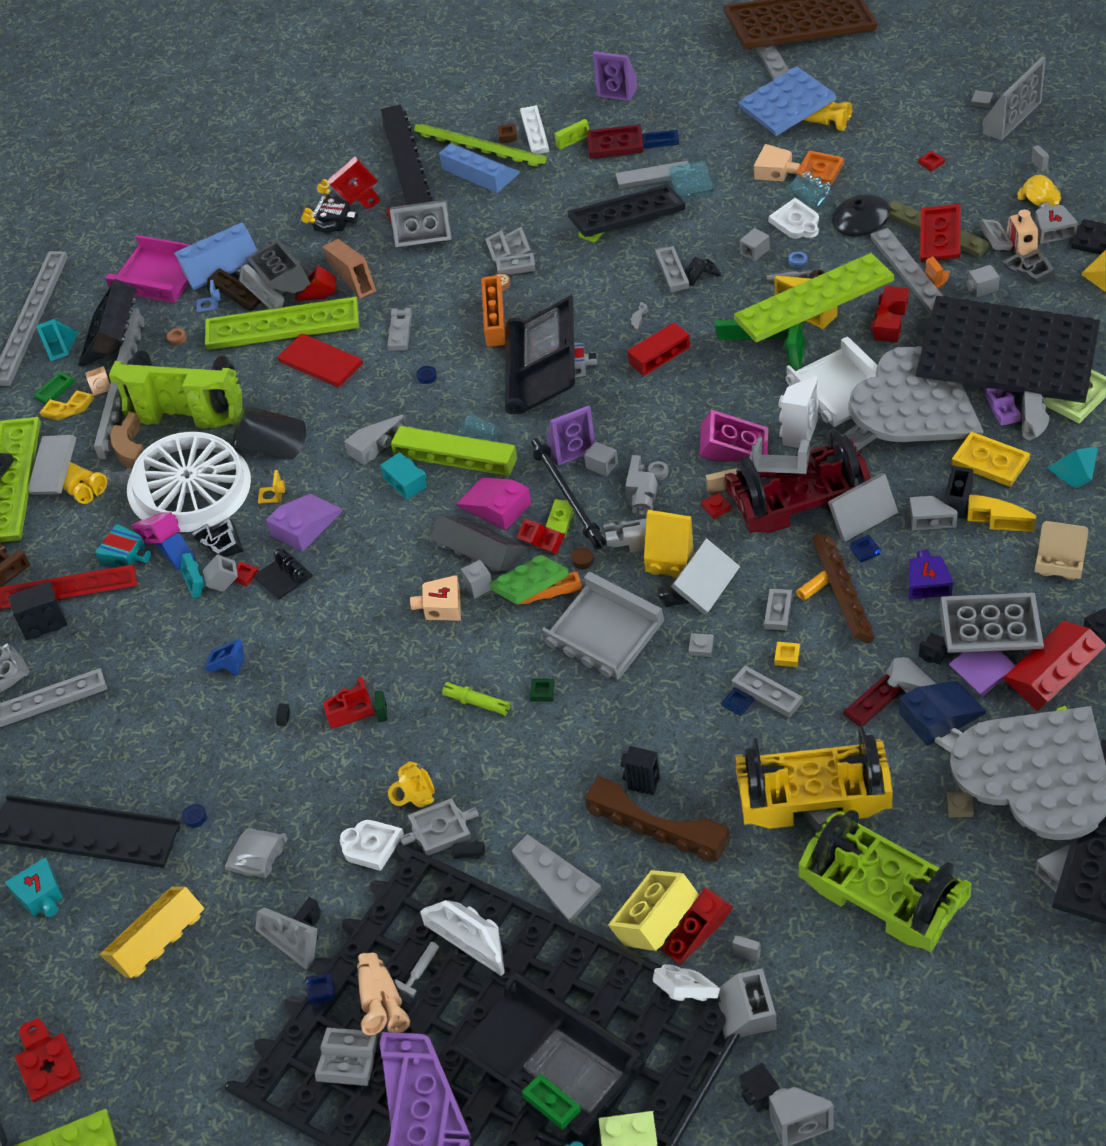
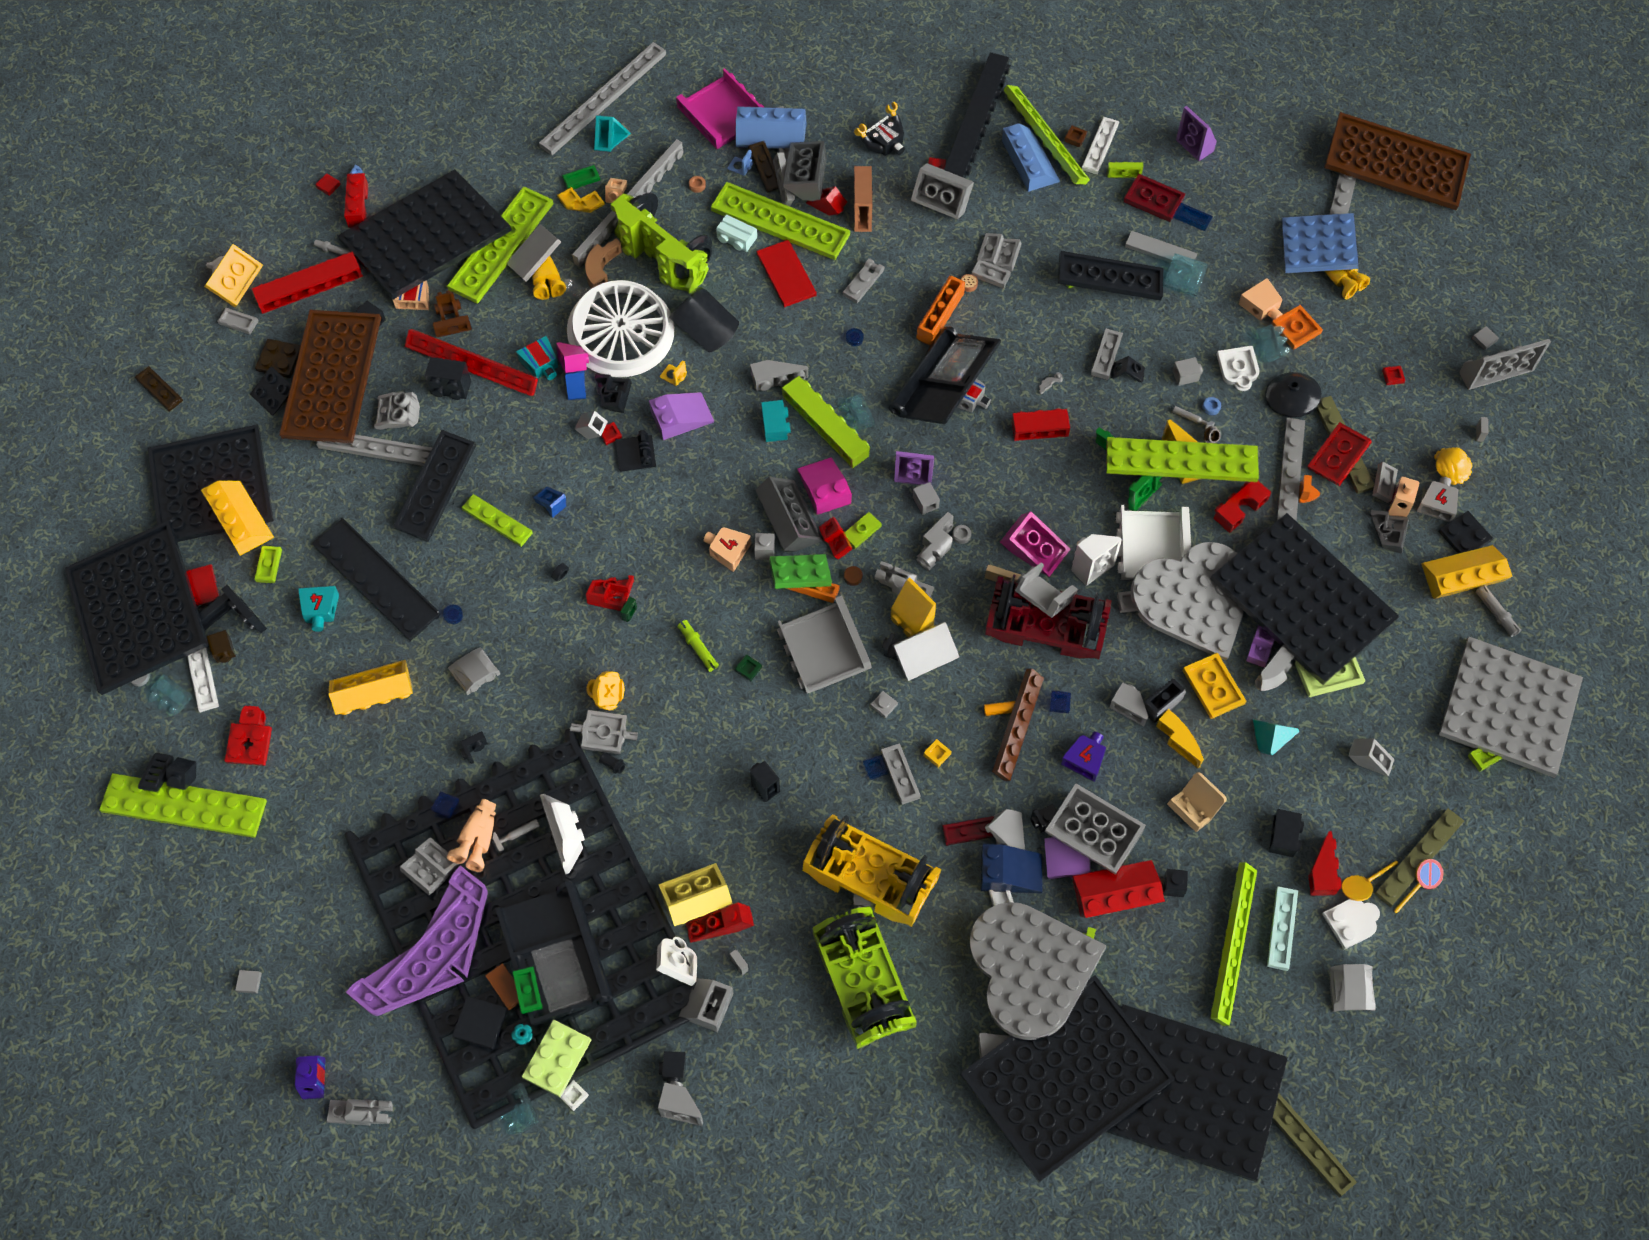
camera: 25 degrees right, 15 degrees up
black slope [78,279,137,366] -> none
teal plate [180,553,205,598] -> none
light grey wing [255,907,317,970] -> none
red plate [328,156,380,209] -> none
white plate [340,820,404,871] -> none
light grey wing [511,834,602,923] -> none
black bar [531,438,606,550] -> none
reddish brown arch [585,776,730,862] -> none
red plate [701,492,731,519] -> none
light grey plate [764,589,792,631] -> none
light grey tile [828,473,898,542] -> none
dark tan plate [946,792,974,817] -> none
light grey brick [966,265,1000,297] -> none
none -> black plate [393,430,476,542]
none -> lime plate [462,494,533,547]
none -> dark orange tile [485,963,519,1010]
none -> light aqua brick [716,215,757,252]

